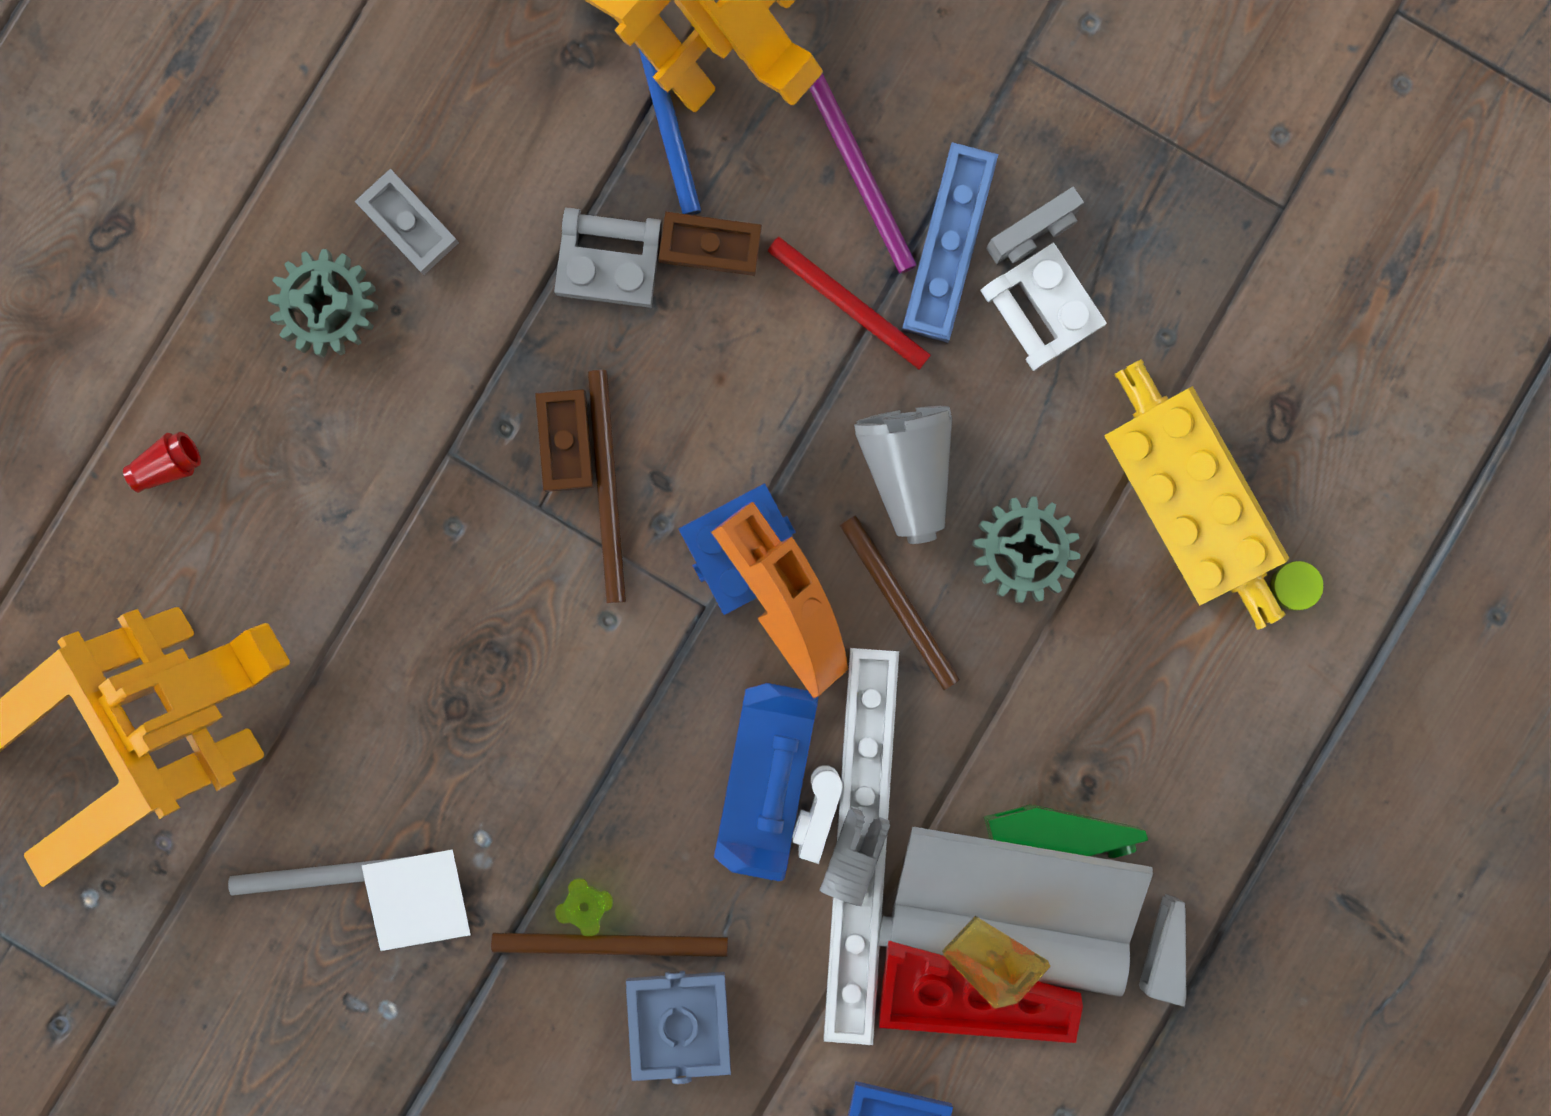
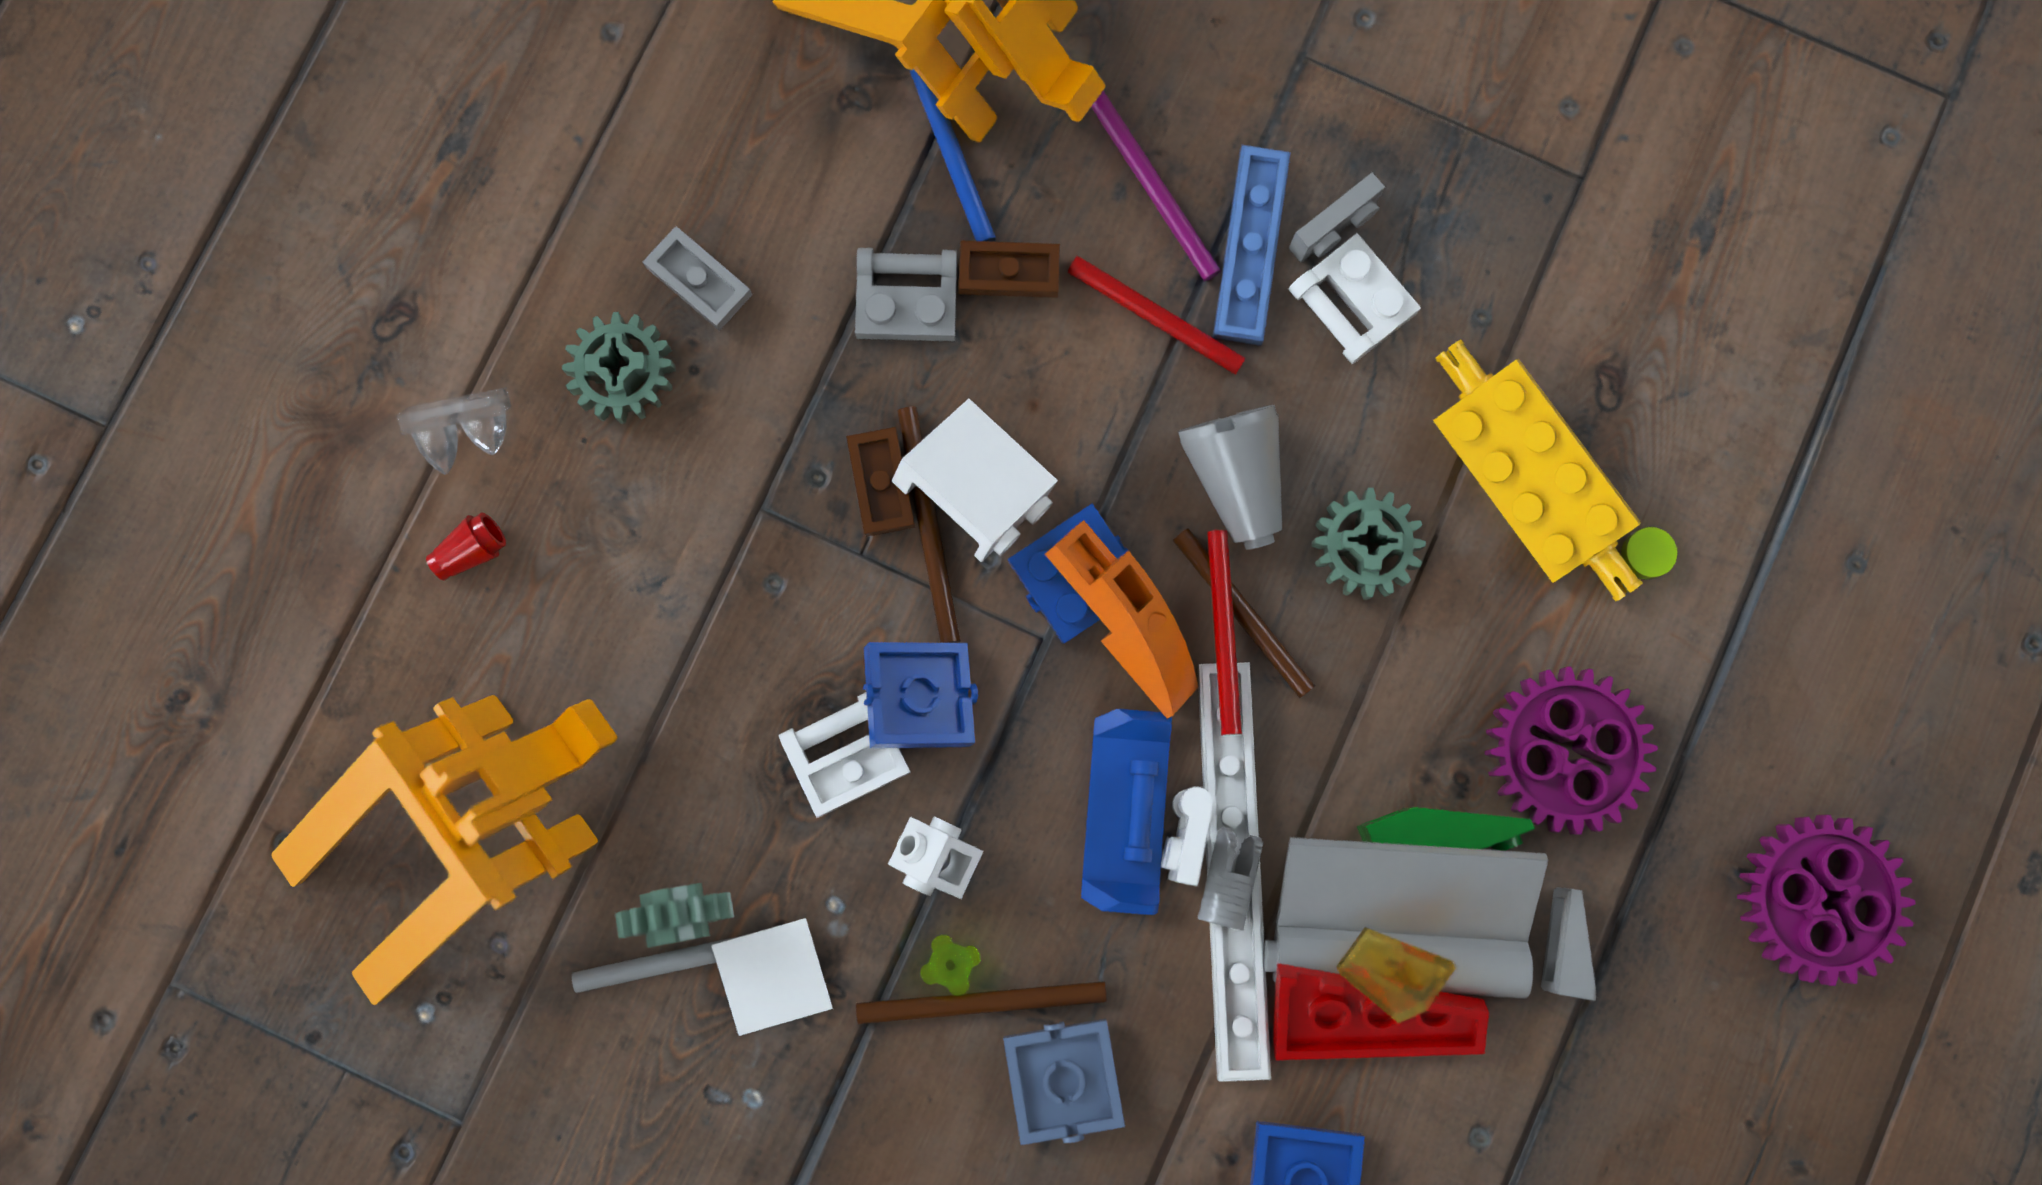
camera: 10 degrees left, 5 degrees down
none -> clear tile [396,388,512,475]
none -> sand green gear [615,883,734,948]
none -> white plate [778,692,911,818]
none -> blue plate [863,642,978,749]
none -> white brick [888,816,983,899]
none -> white panel [892,398,1058,562]
none -> red bar [1207,530,1242,736]
none -> magenta gear [1484,667,1658,834]
none -> magenta gear [1737,815,1916,986]

